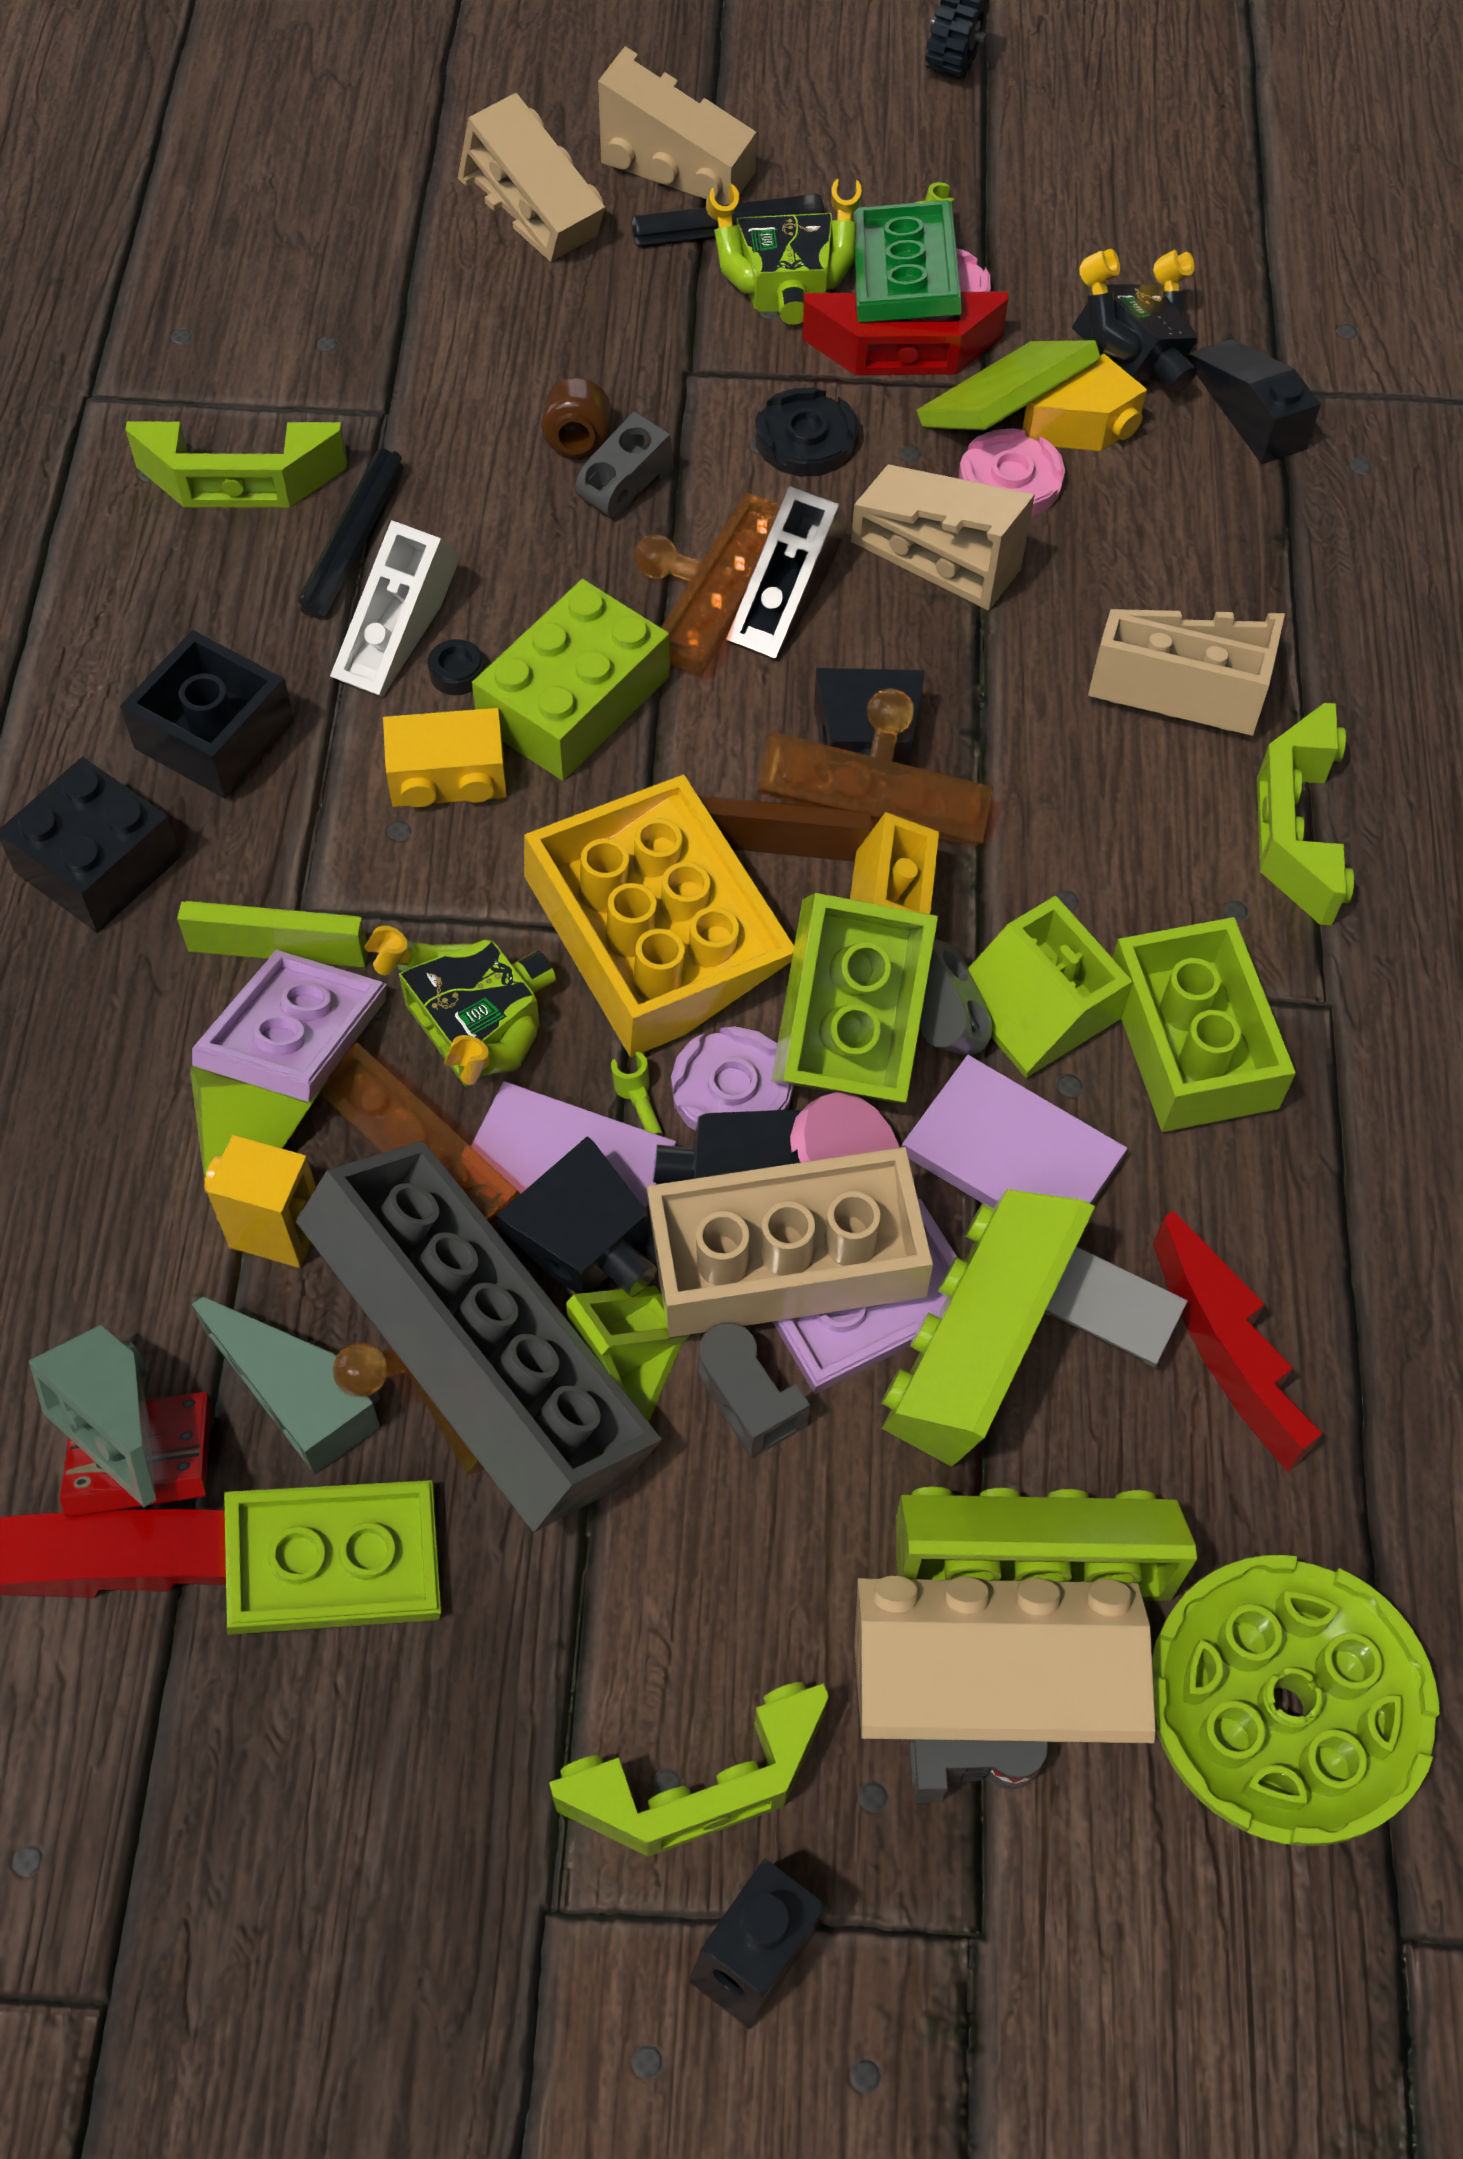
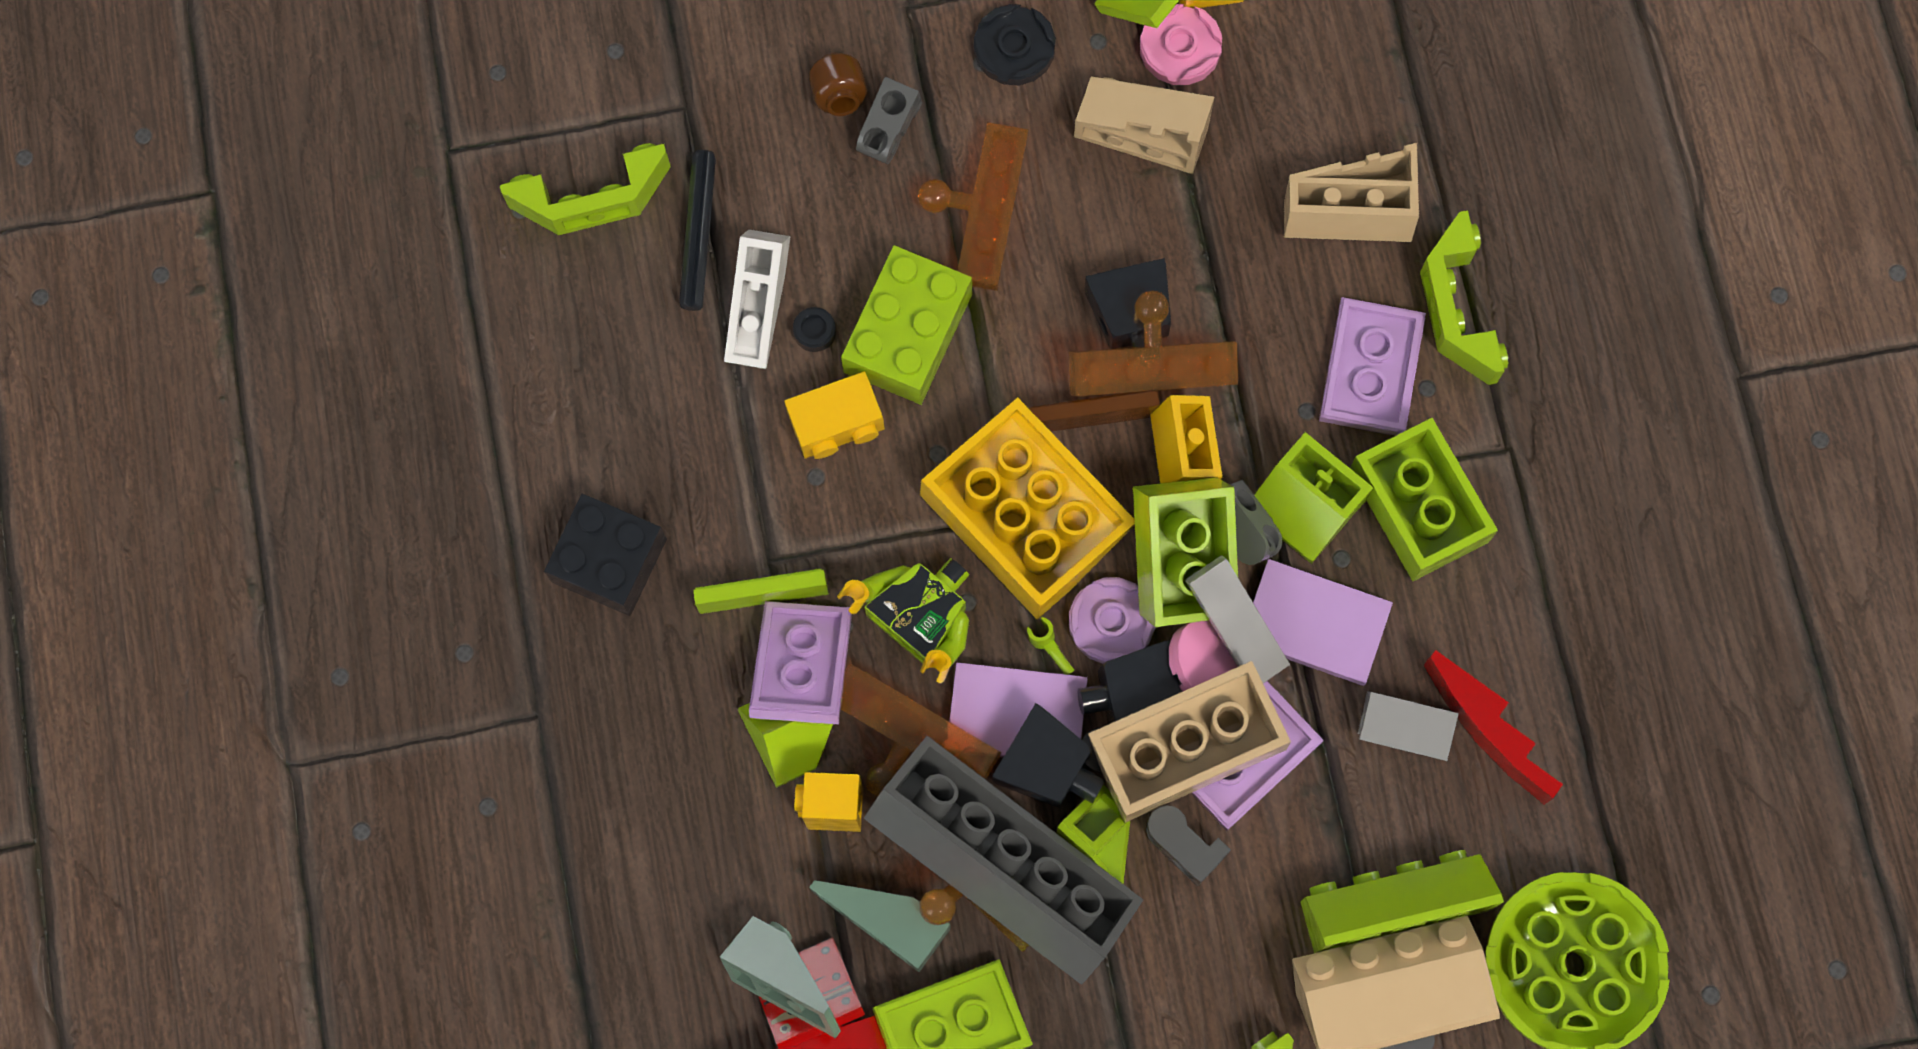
camera: 10 degrees left, 15 degrees up
black brick [120,629,295,798] -> none
slope [726,486,848,661] -> none
lime slope [881,1189,1095,1467] -> none
none -> light grey tile [1185,555,1290,683]
none -> lavender tile [1319,297,1426,436]

